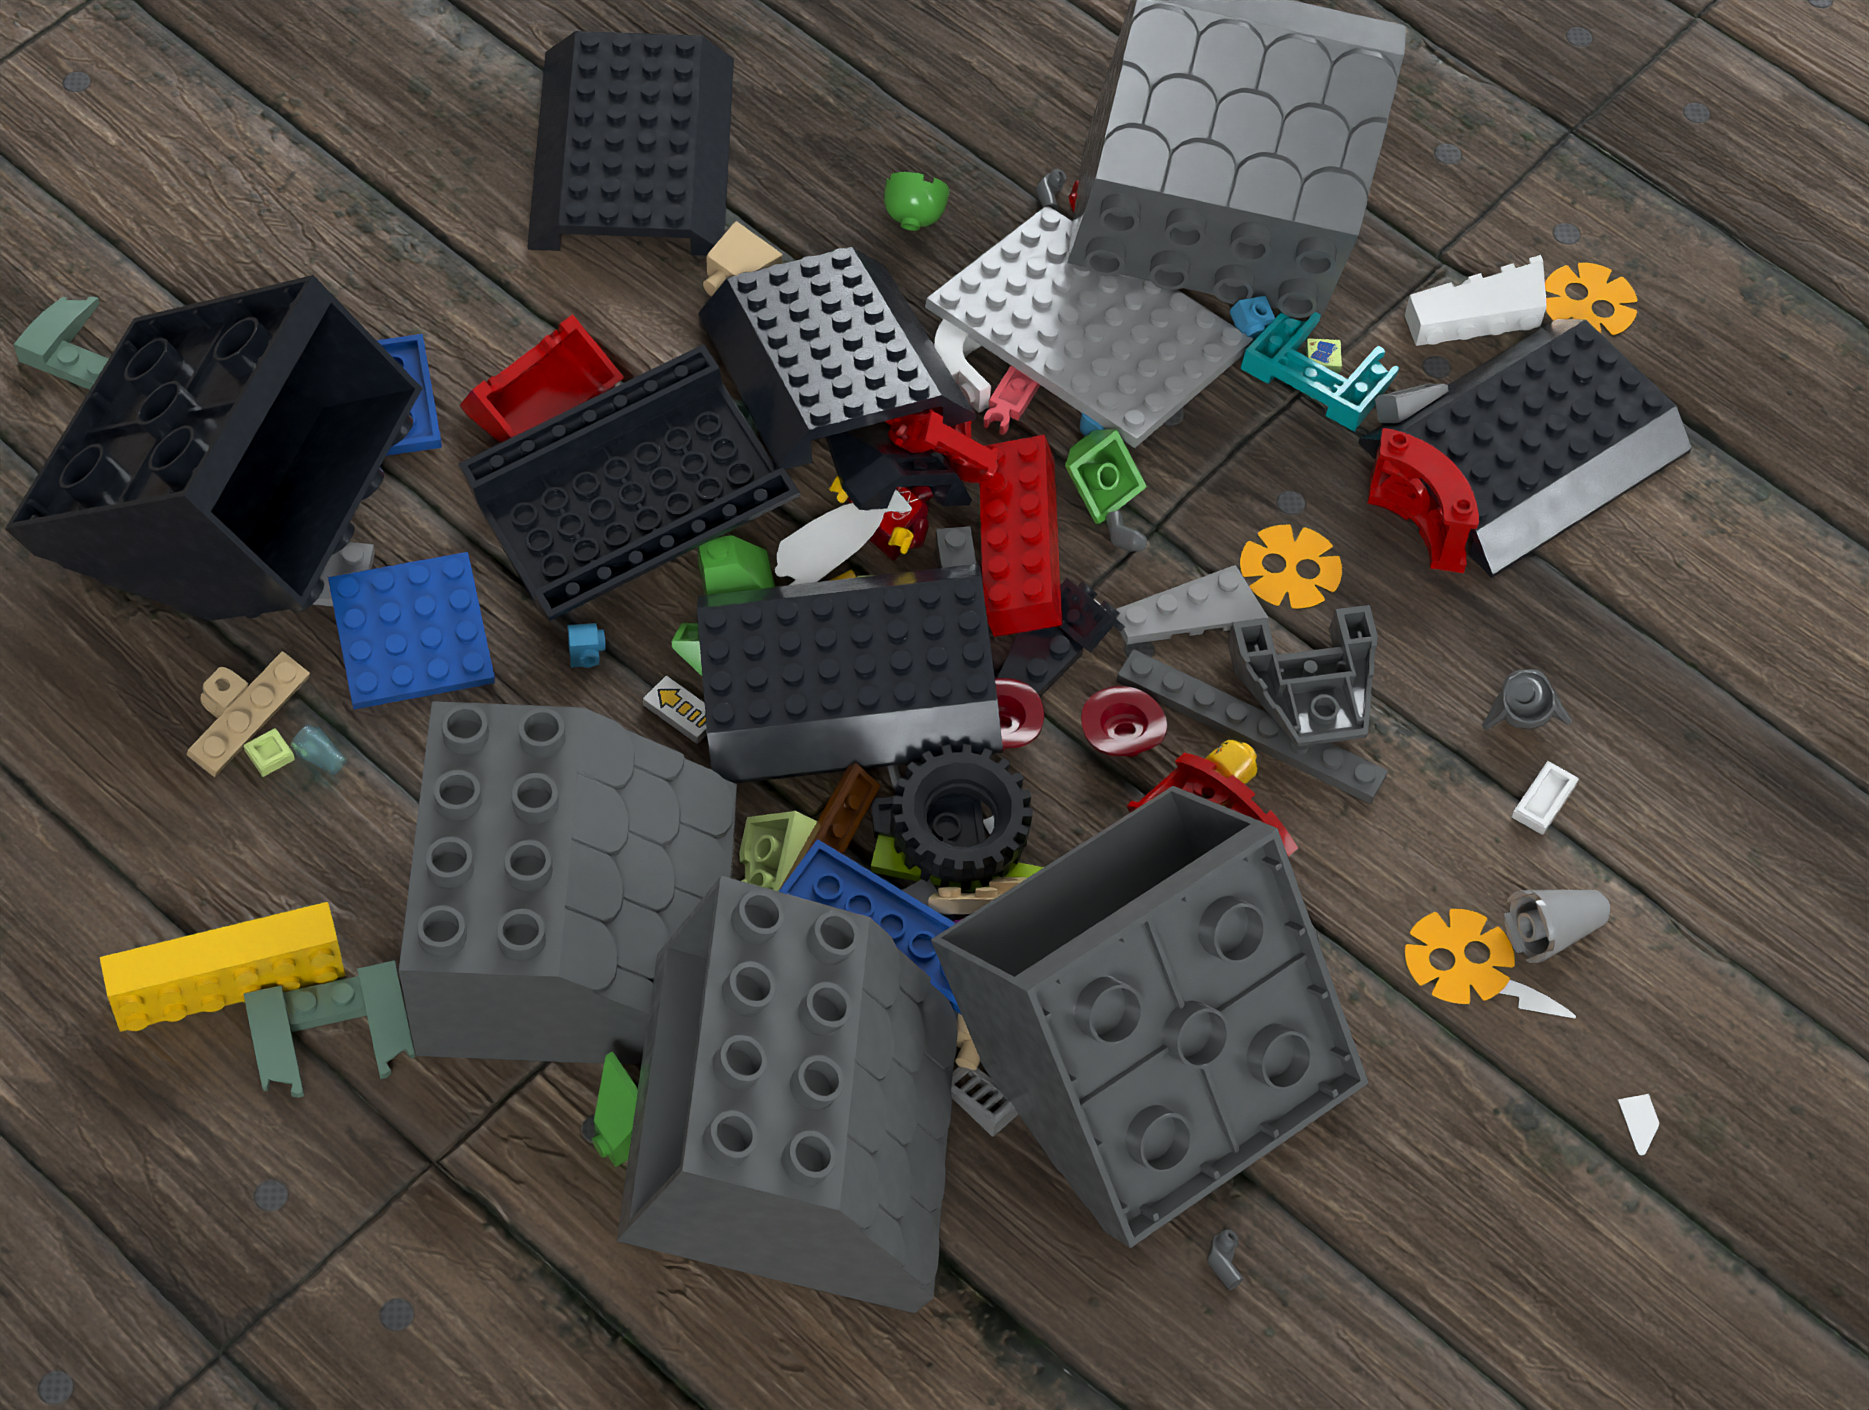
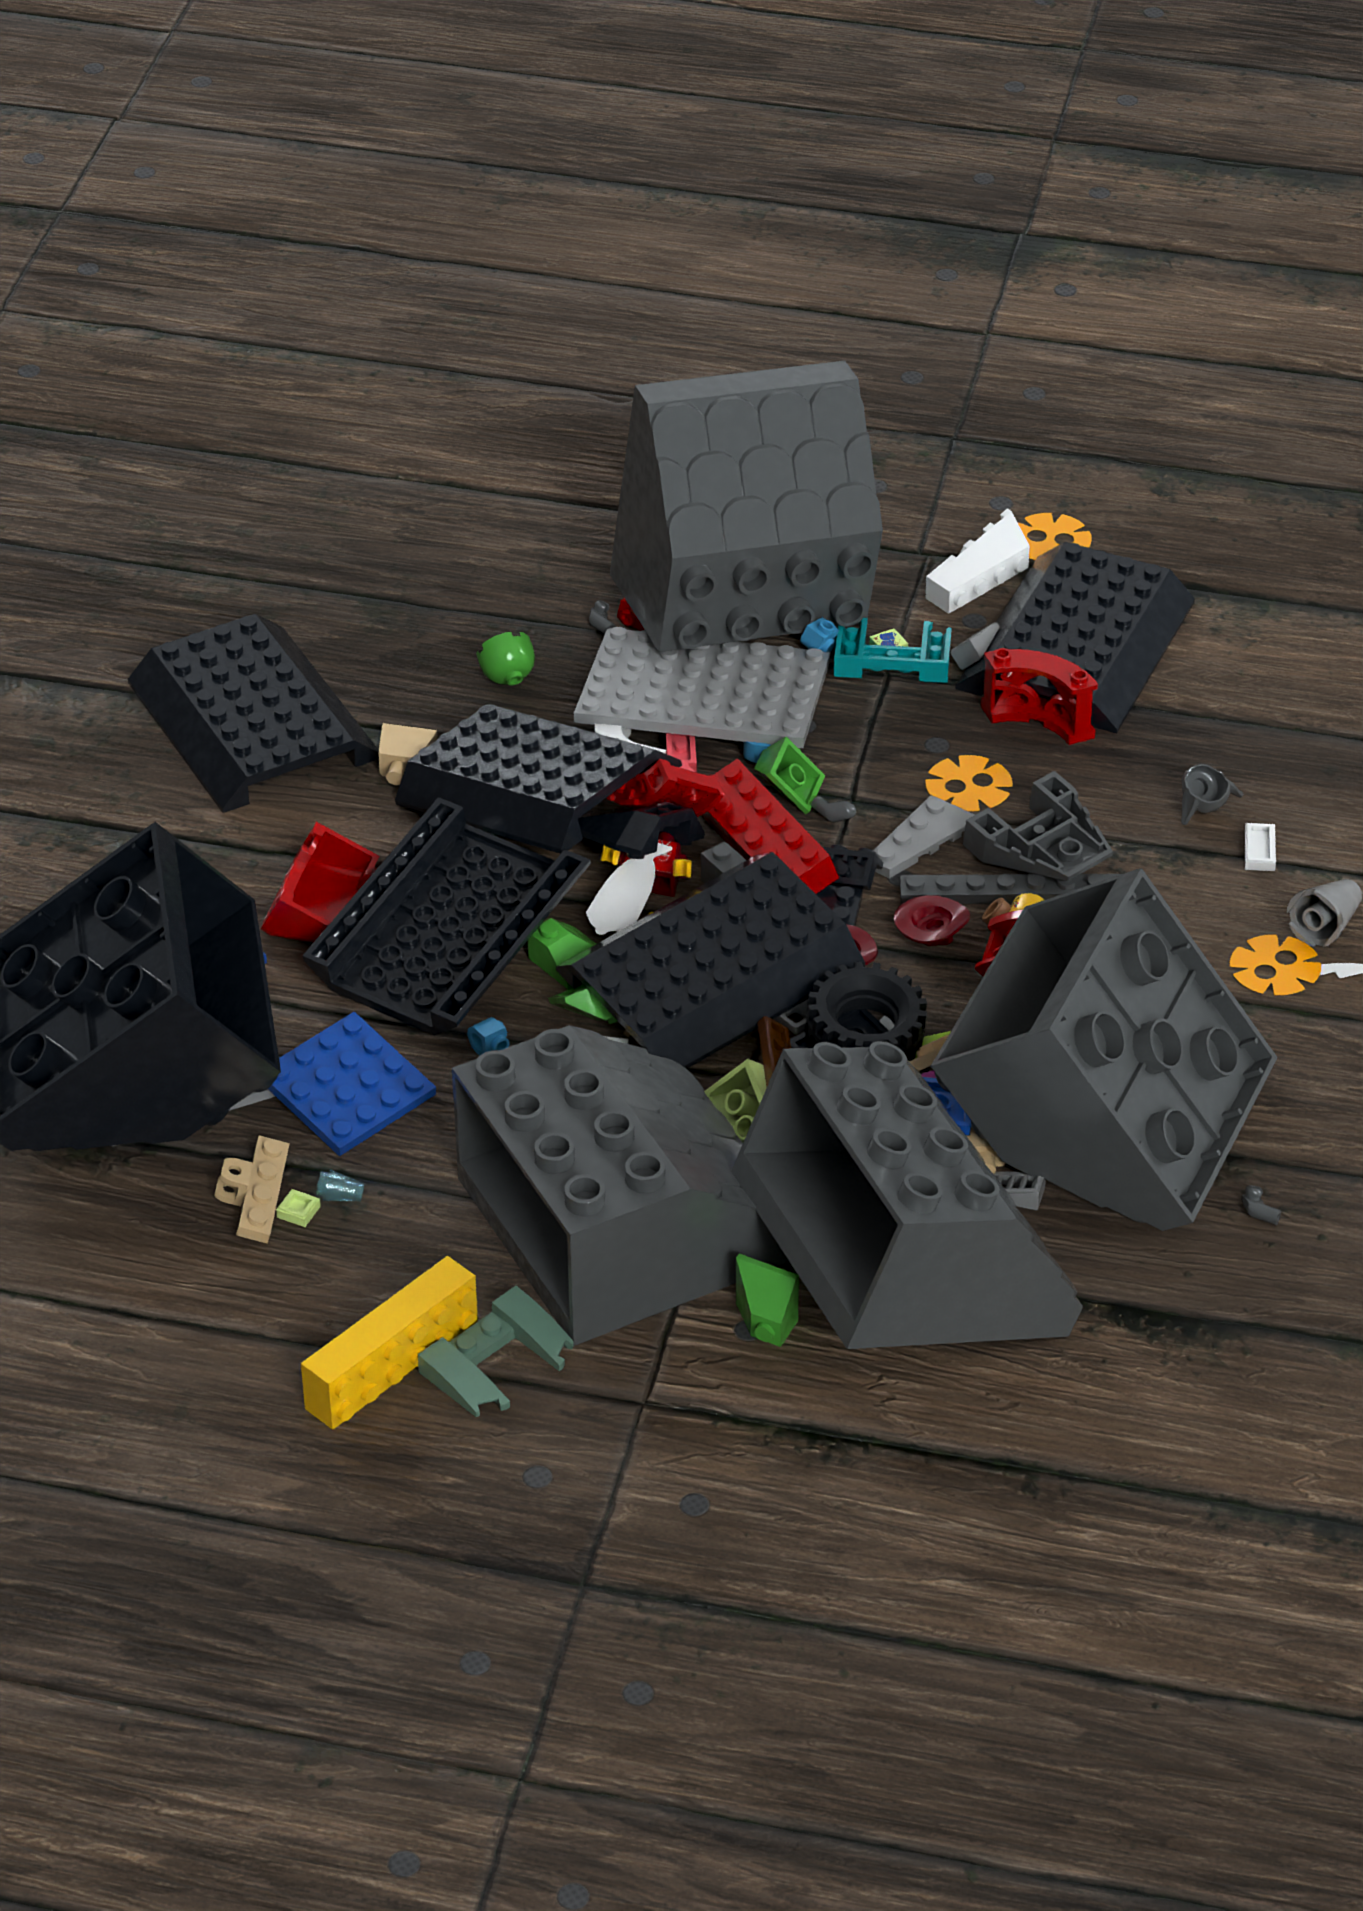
camera: 25 degrees left, 15 degrees down
none -> medium nougat tile [982,898,1011,925]

